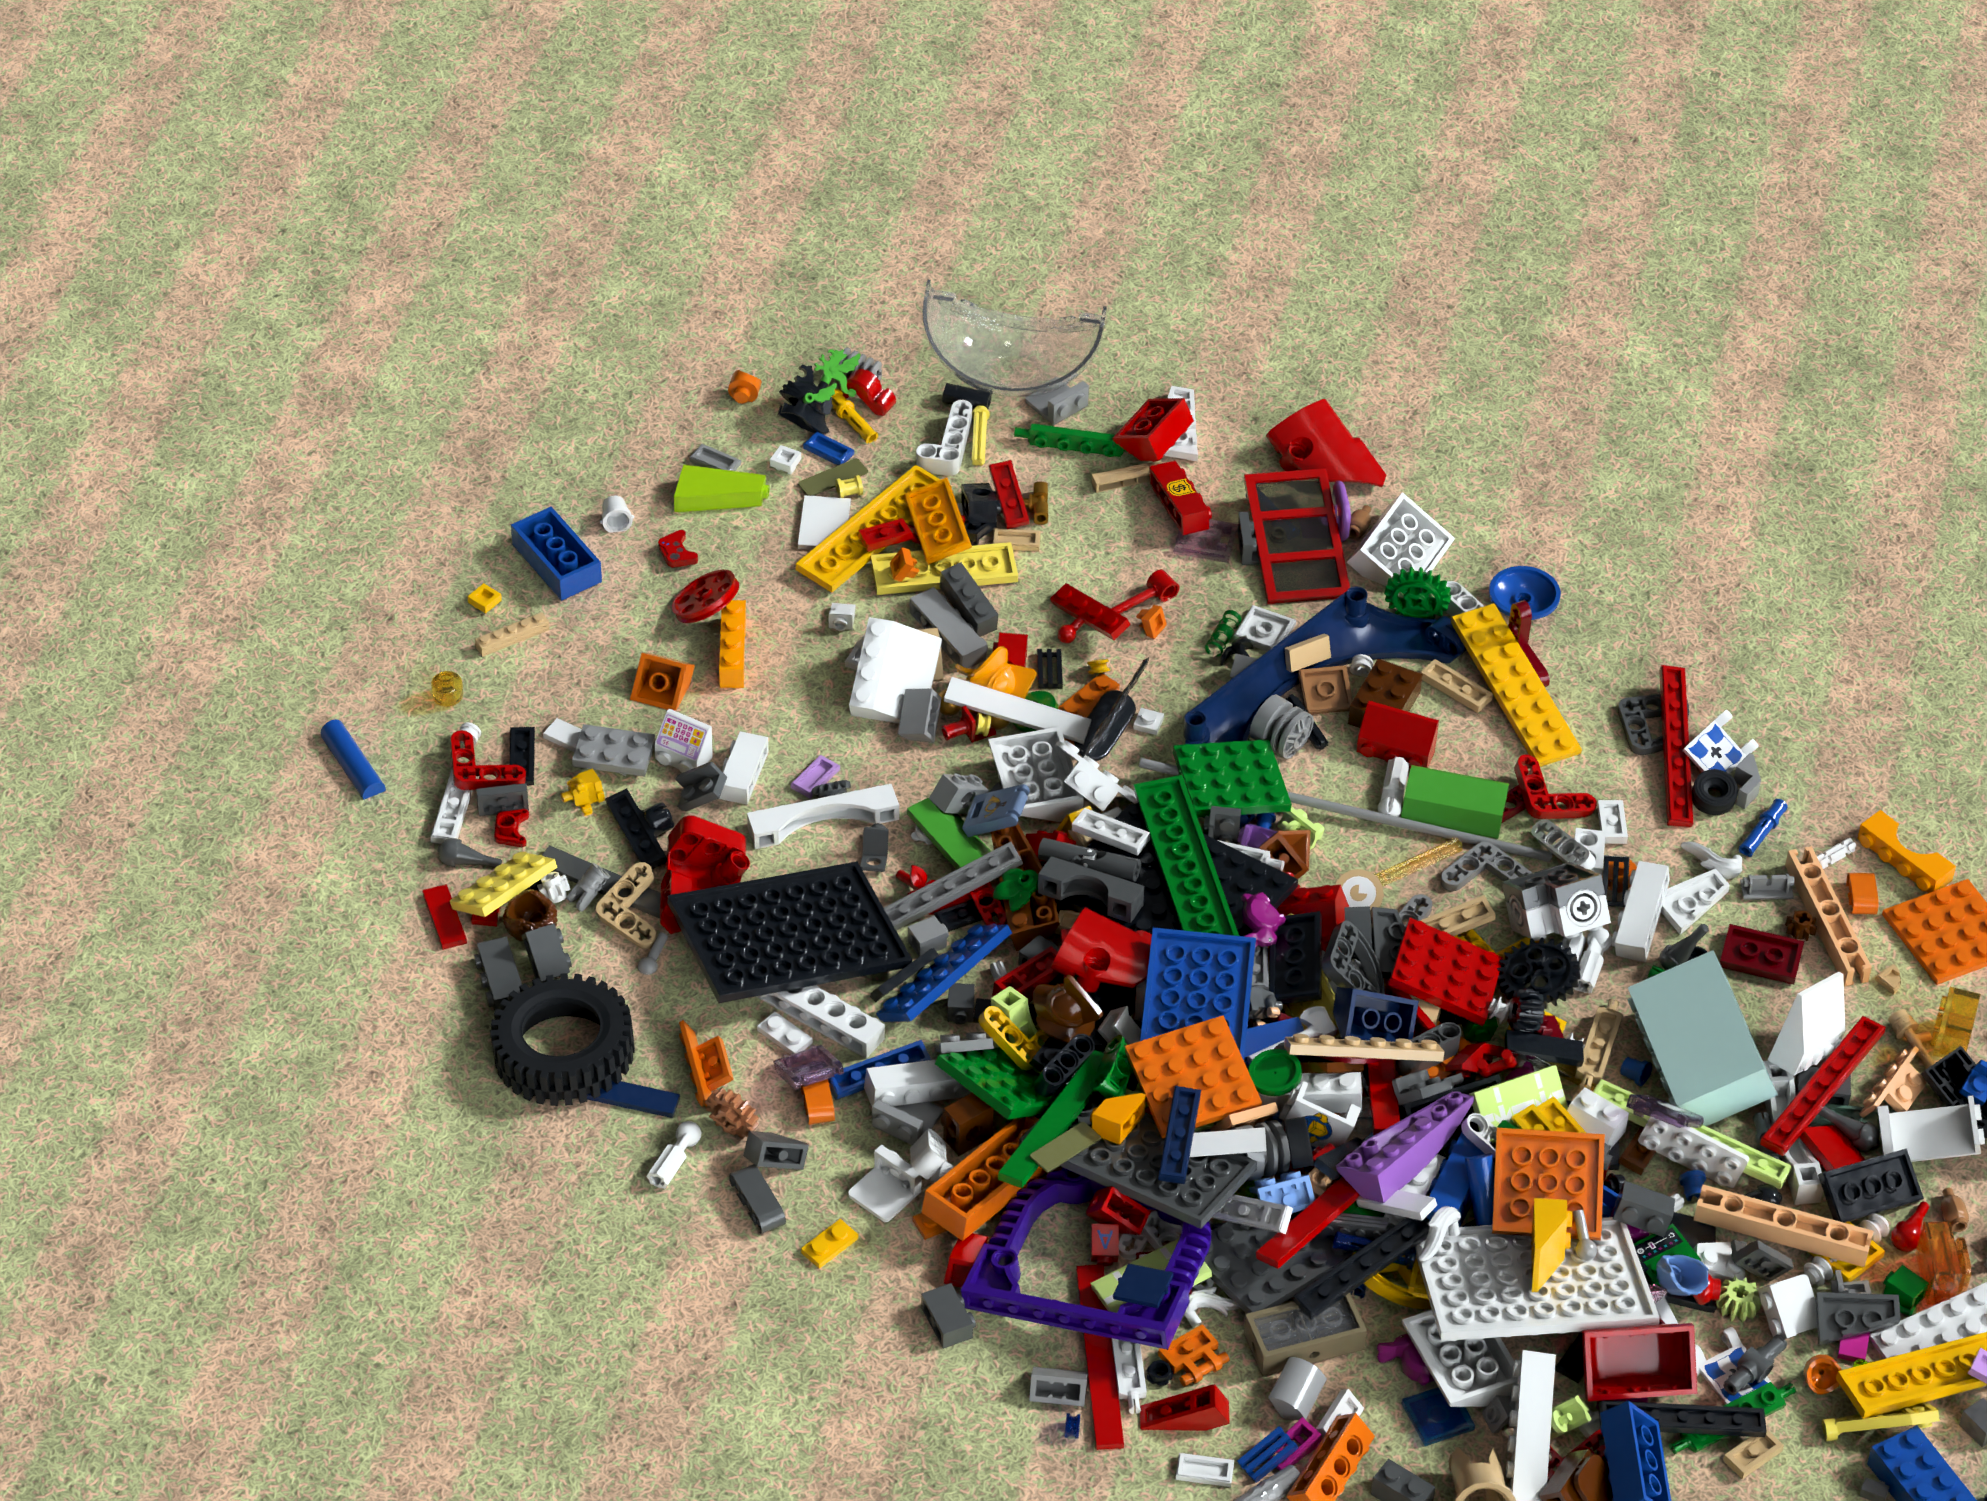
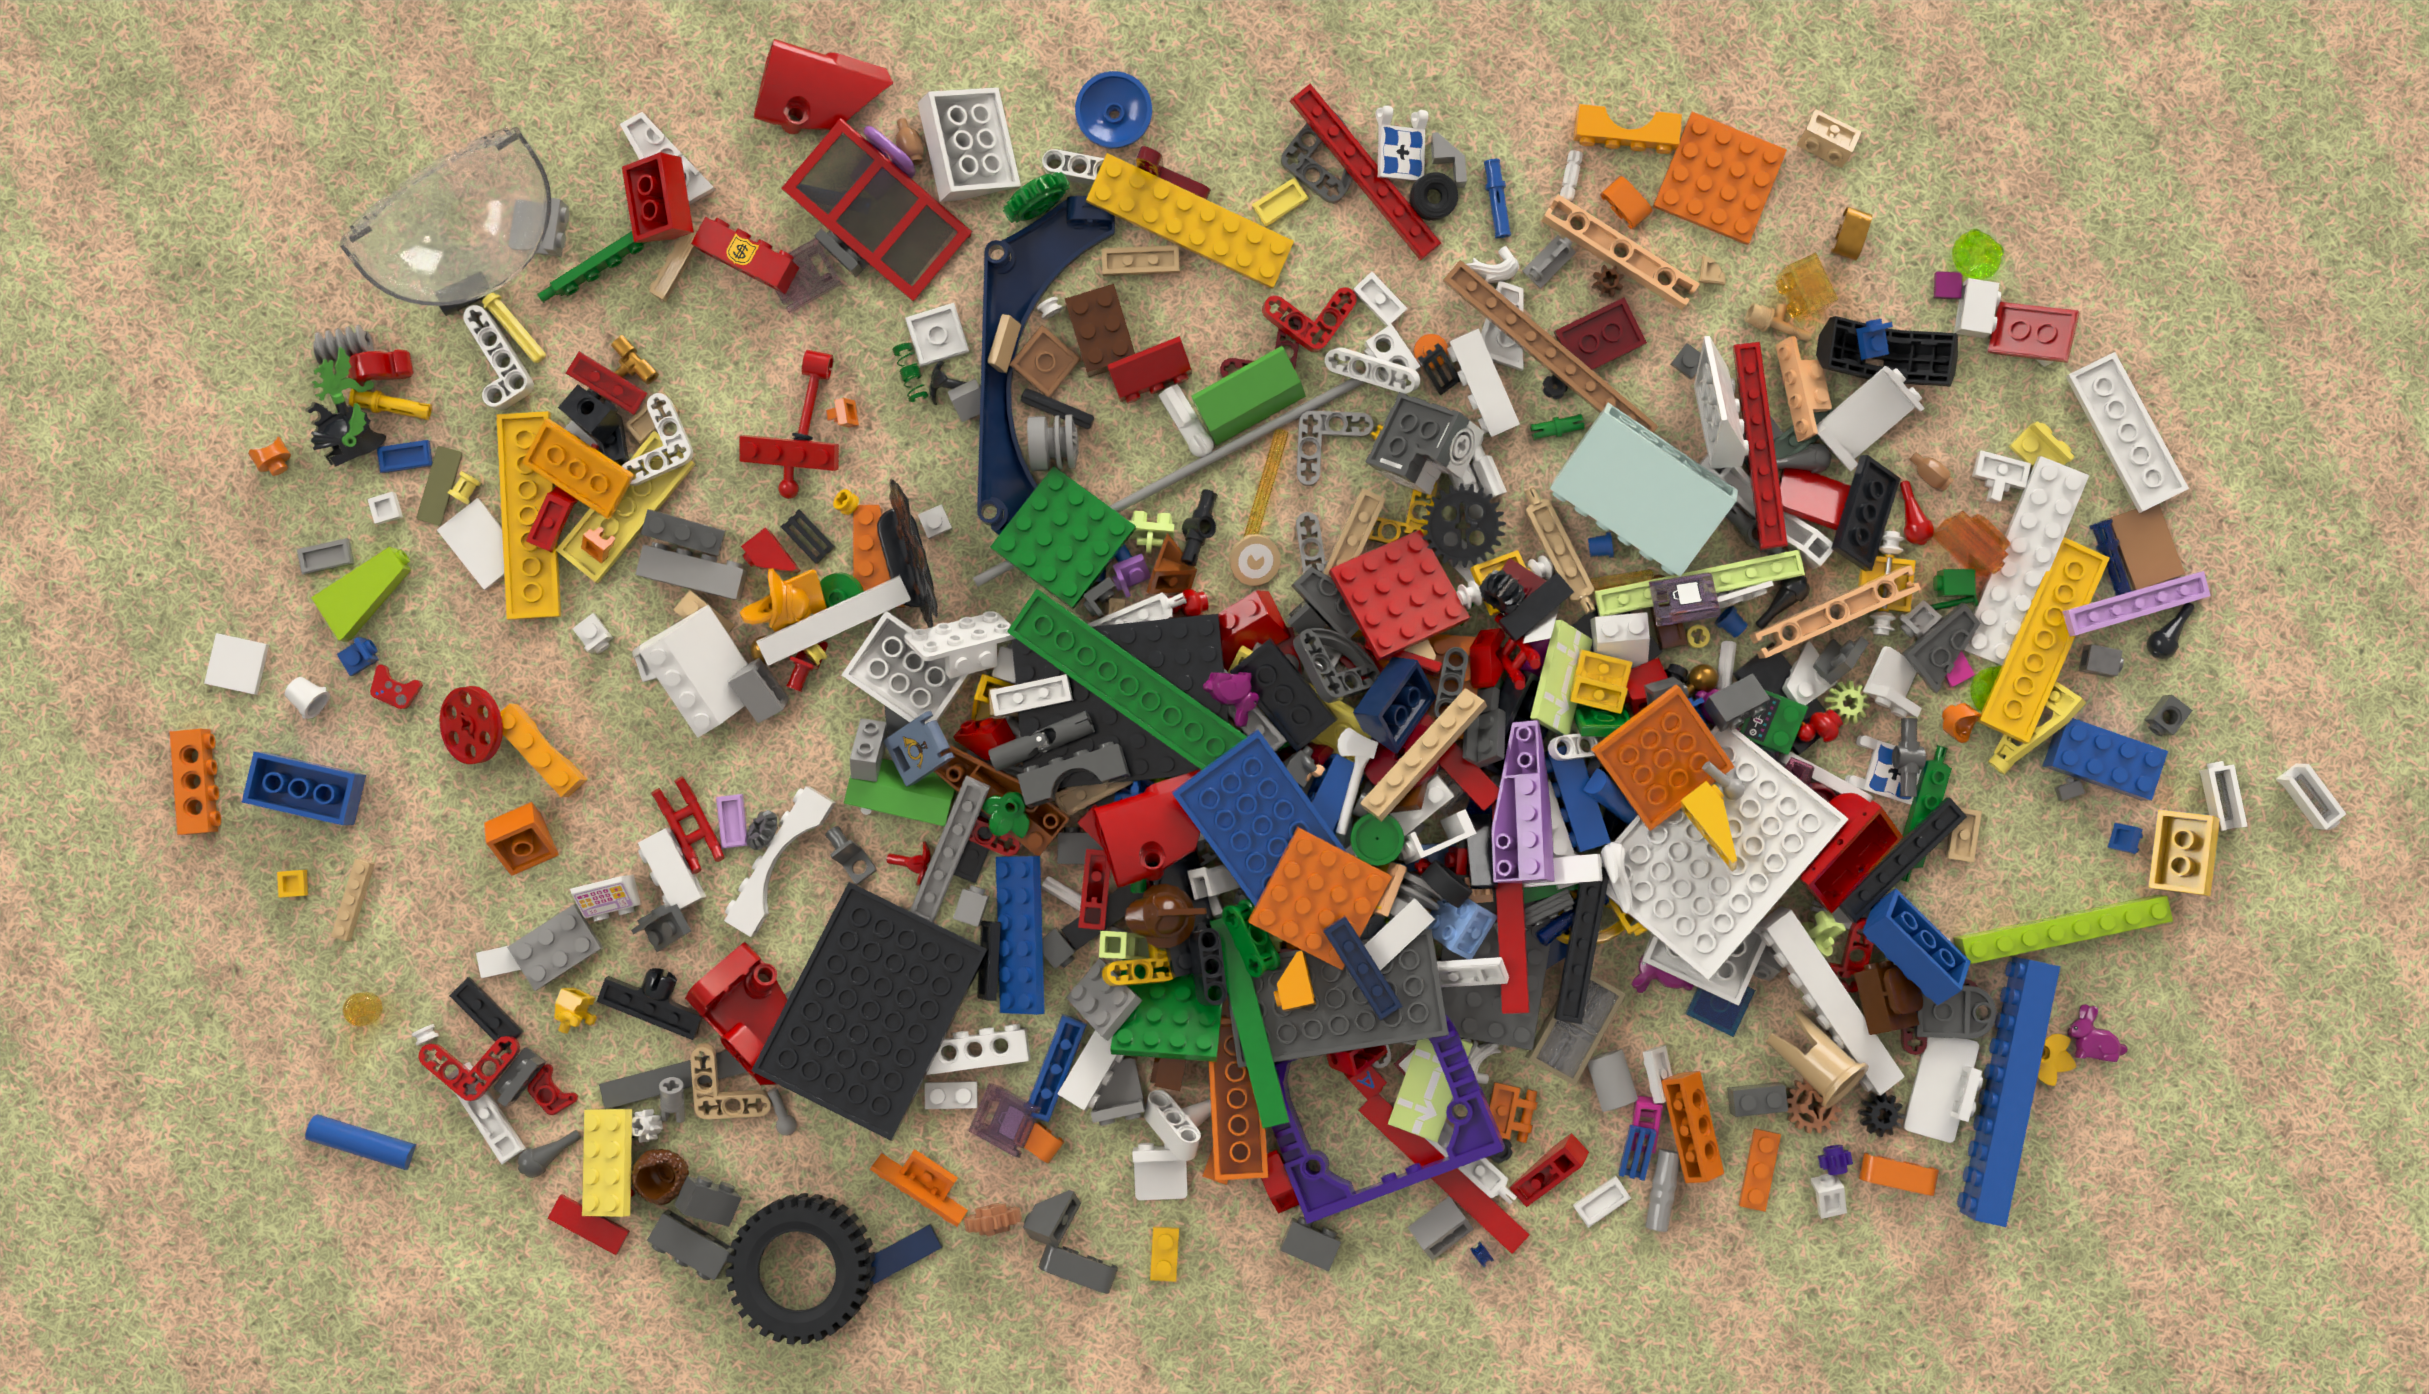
camera: 35 degrees left, 40 degrees up
white piece [646,1121,702,1189] -> none
olive piece [1030,1122,1101,1172] -> none
dark blue piece [1113,1263,1173,1308] -> none
medium blue hair [1656,1255,1709,1296] -> none
dark grey piece [1659,924,1709,970] -> none
none -> orange brick [170,728,221,835]
none -> white tile [204,633,269,695]
none -> blue bracket [337,637,379,676]
none -> white beam [622,393,693,486]
none -> red piece [651,776,725,874]
none -> black pin [1180,489,1218,566]
none -> light yellow tile [1252,177,1309,227]
none -> medium nougat plate [1443,260,1659,433]
none -> light yellow bush [1685,625,1710,648]

